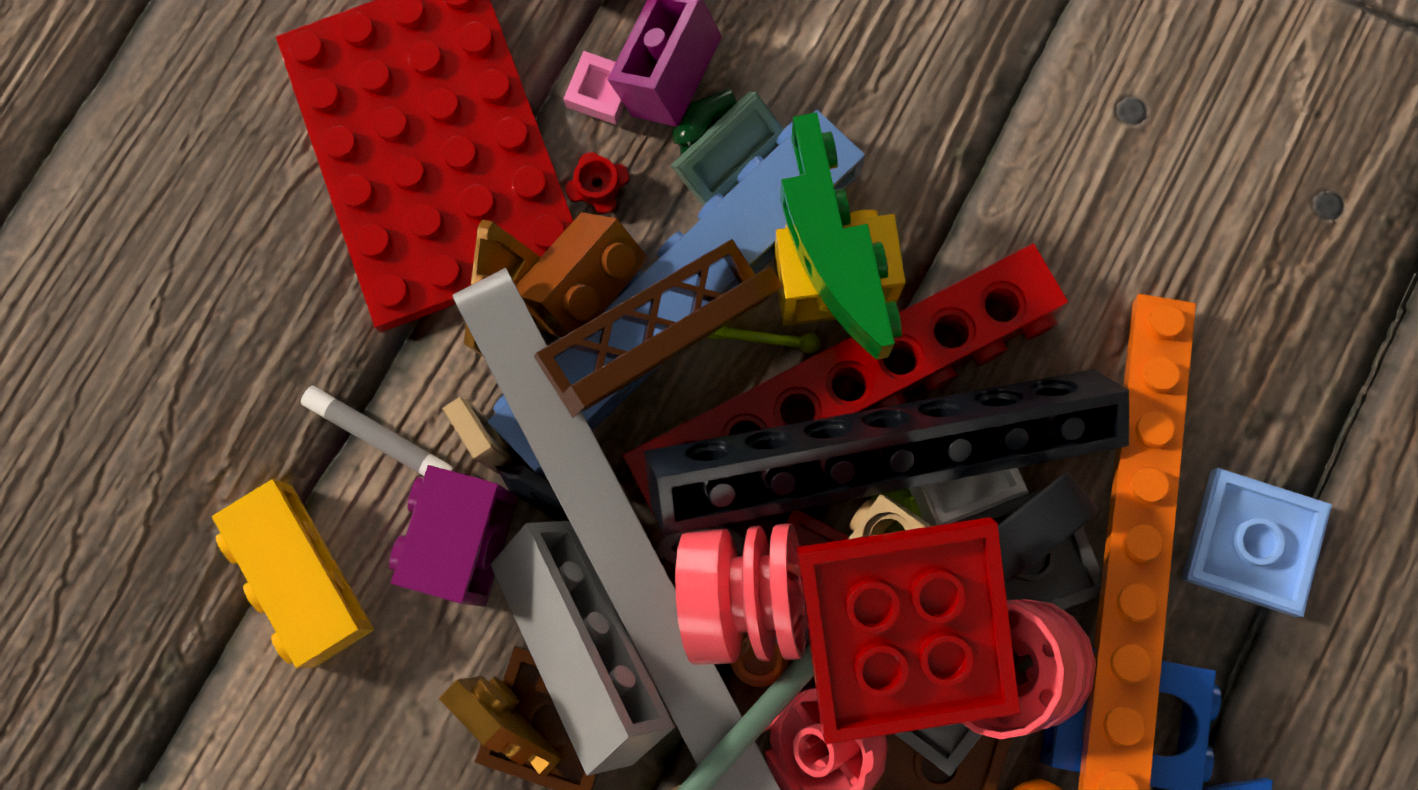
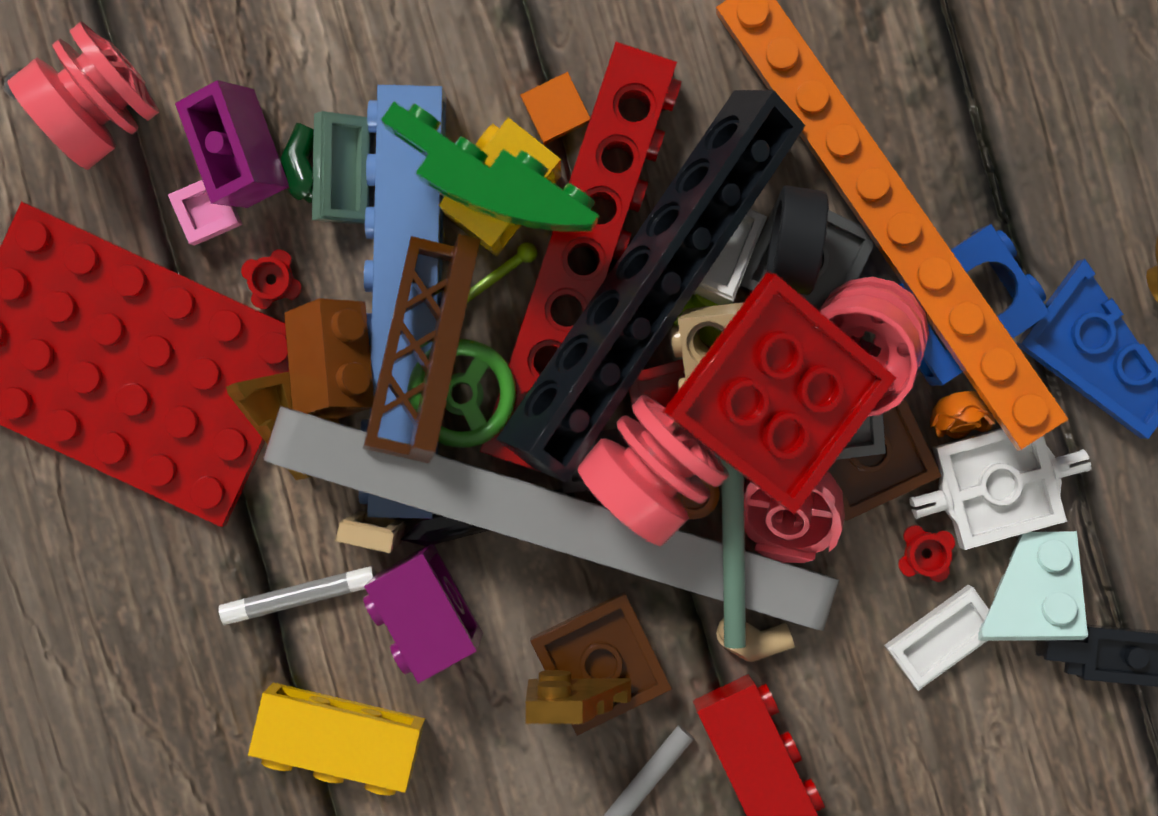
camera: 55 degrees left, 10 degrees up
light grey brick [490,521,675,776] -> none
light blue tile [1181,468,1332,617] -> none
none -> bright green piece [407,339,516,448]
none -> orange tile [520,72,590,145]

